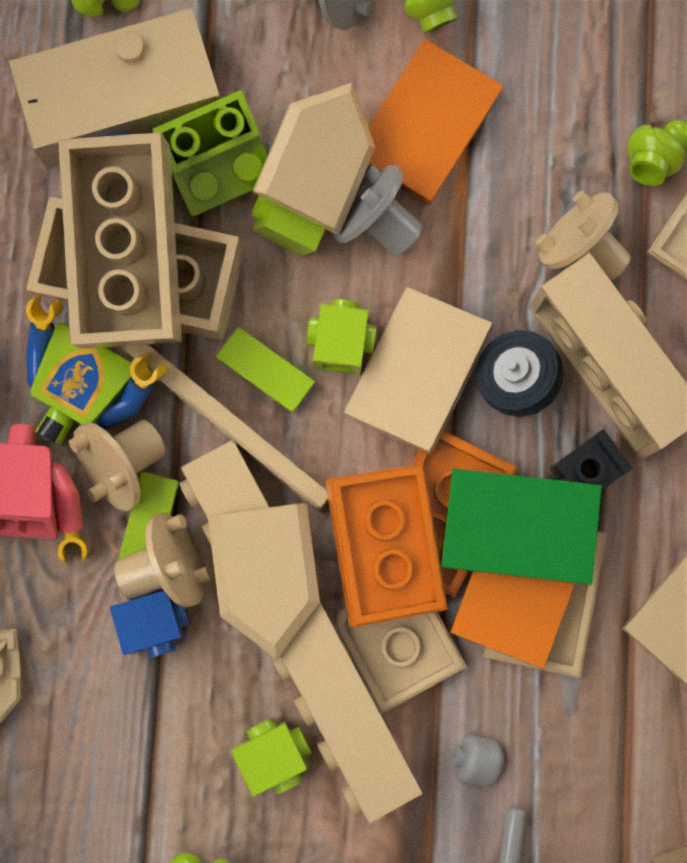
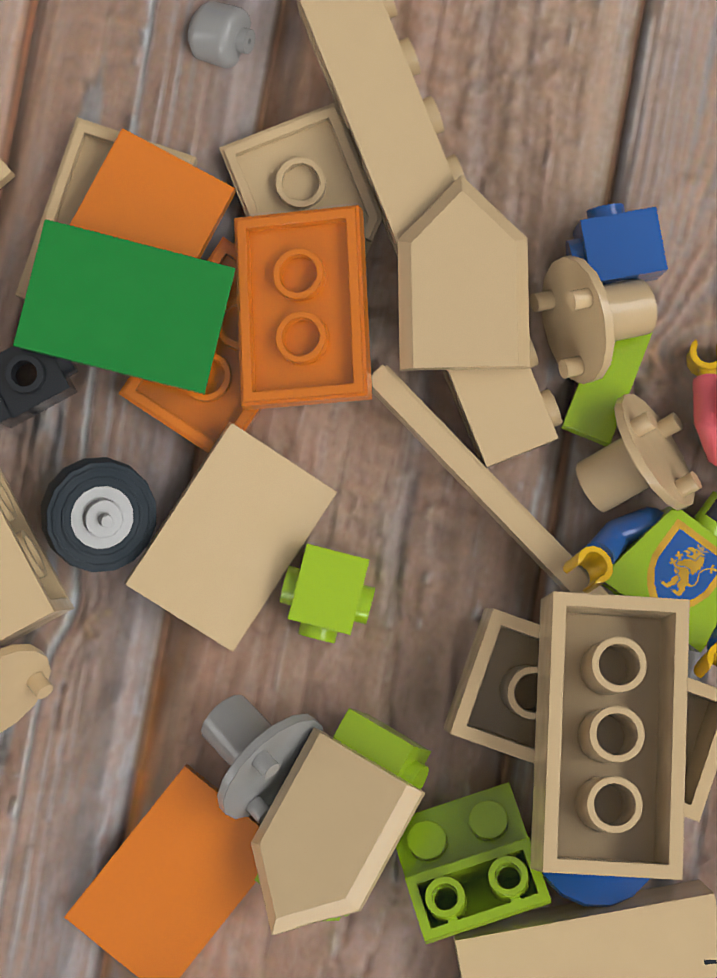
camera: 175 degrees left, 5 degrees up
lime piece [216,327,315,413] -> none
lime brick [231,717,312,797] -> none

